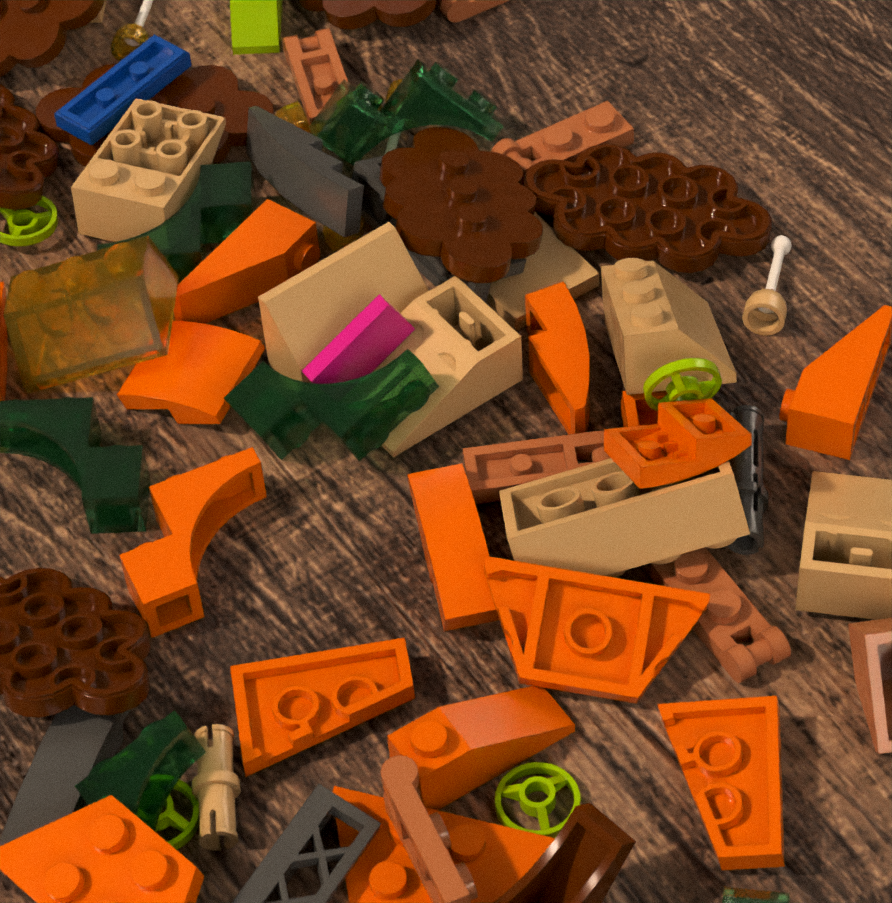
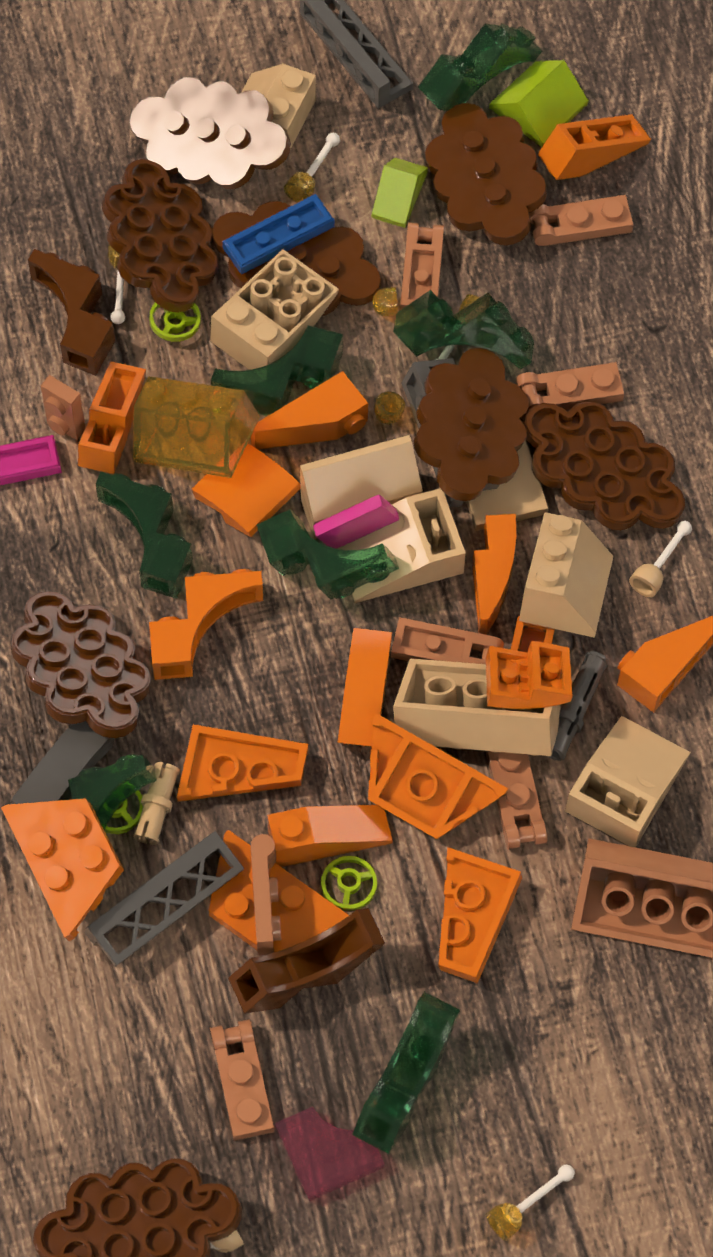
camera: 15 degrees right, 15 degrees up
dark grey slope [246,106,364,237] -> none
lime piece [643,358,722,411] -> none

